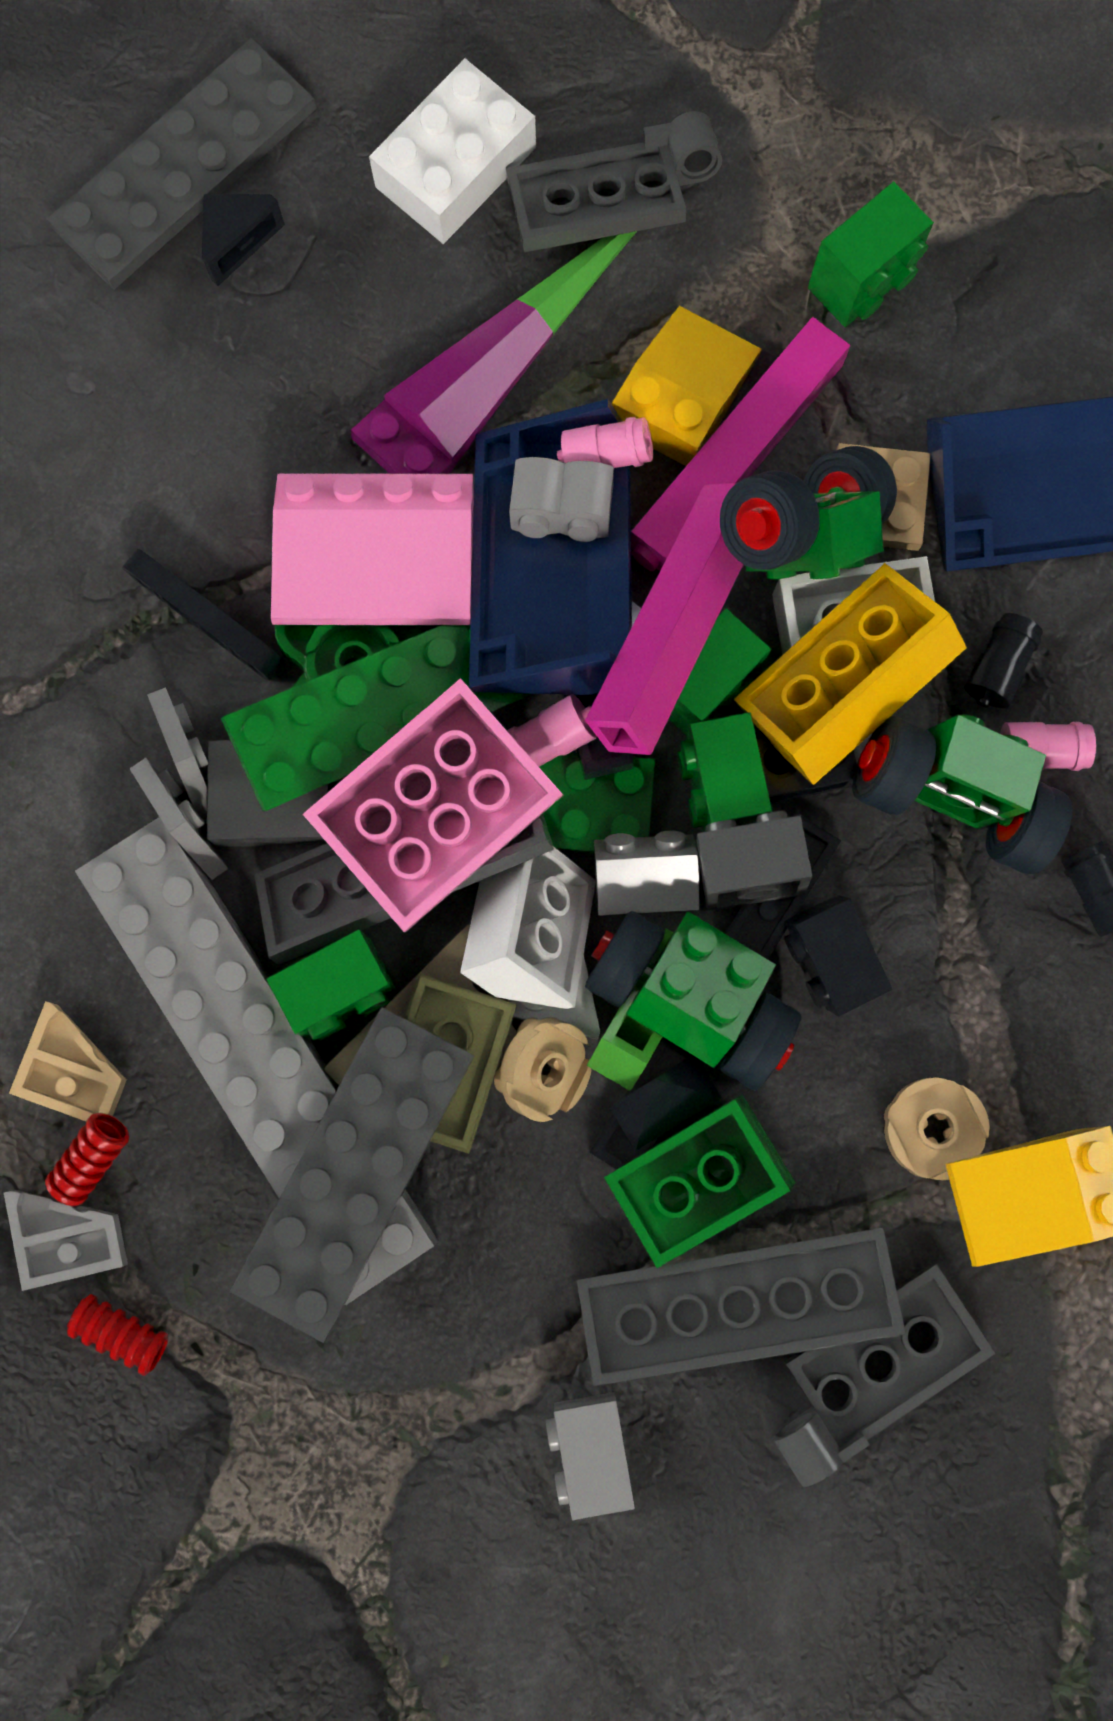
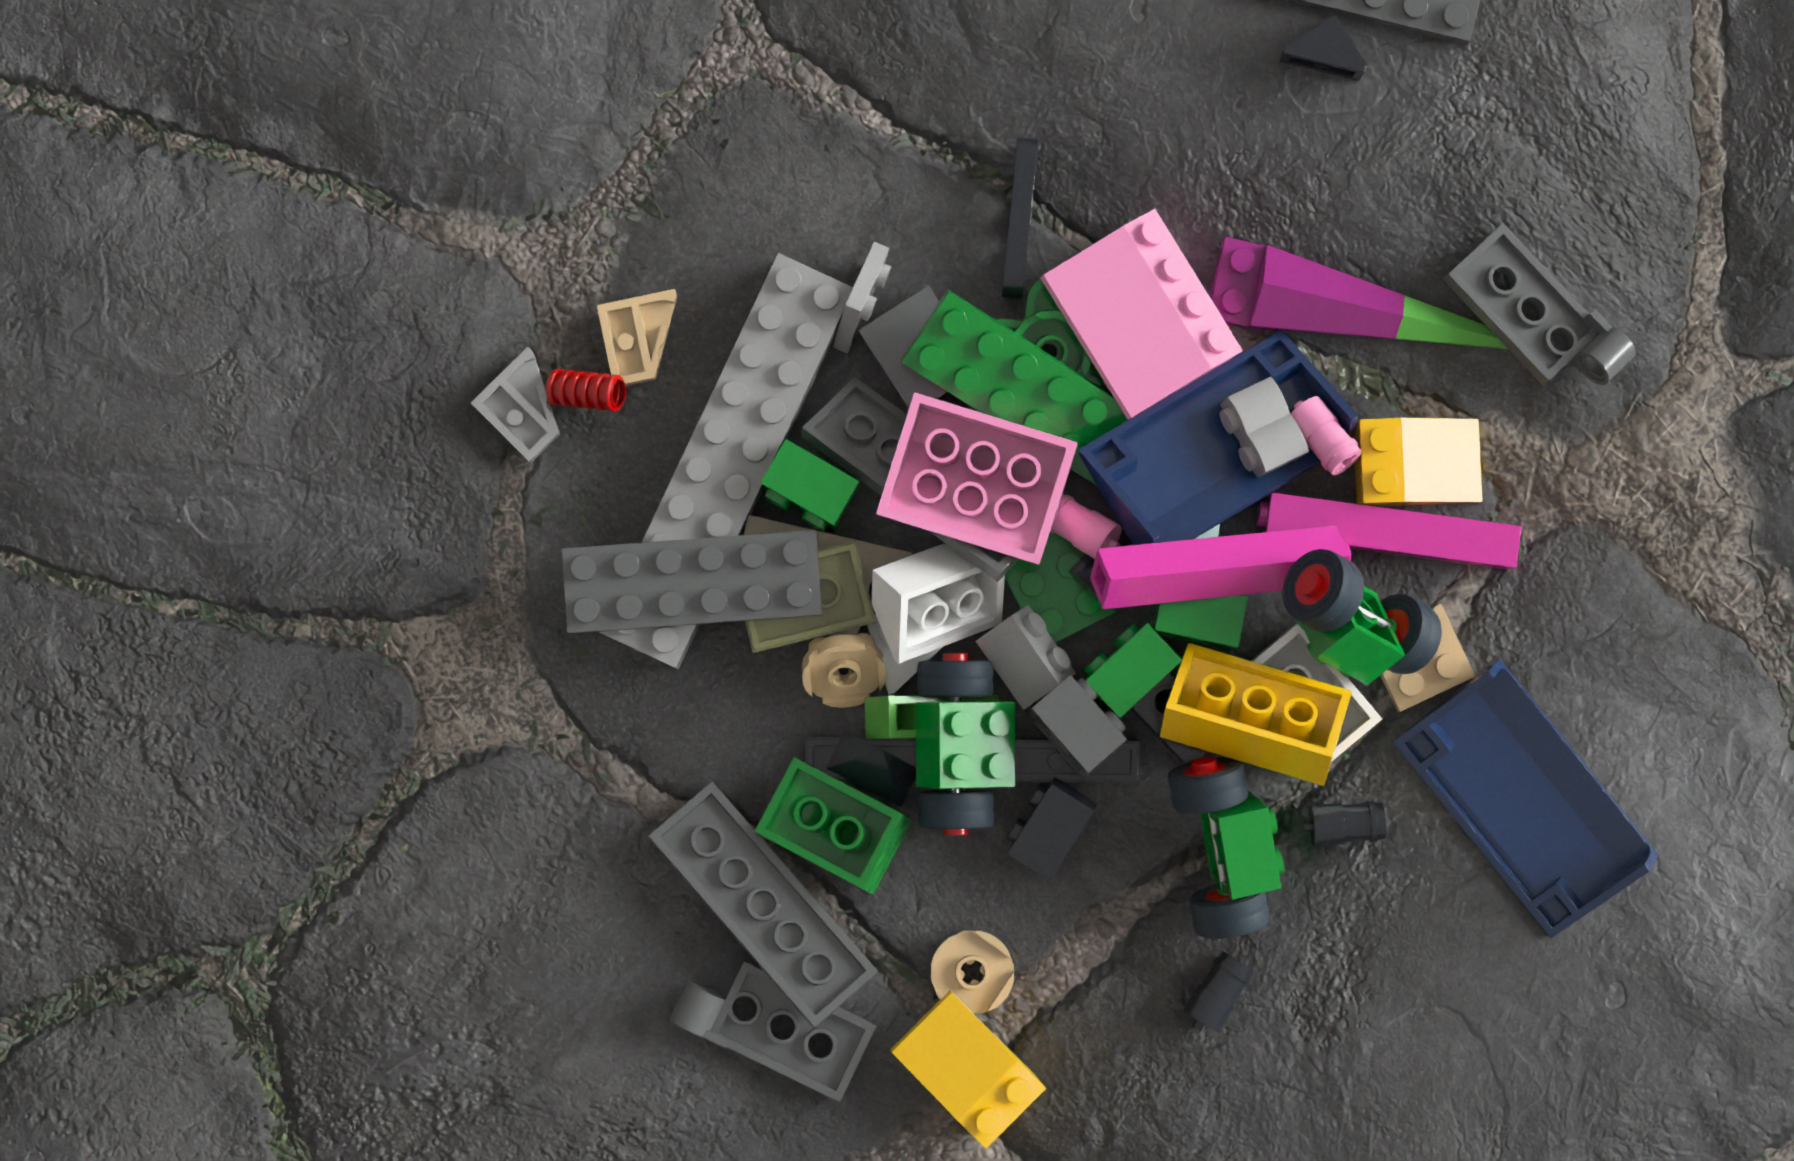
camera: 55 degrees right, 5 degrees up
red piece [67,1294,168,1376] -> none
light grey wing [147,688,208,820] -> none
white brick [369,58,536,244] -> none
light grey brick [546,1392,635,1520] -> none
green brick [808,181,934,328] -> none
bright pink piece [1000,722,1096,771] -> none

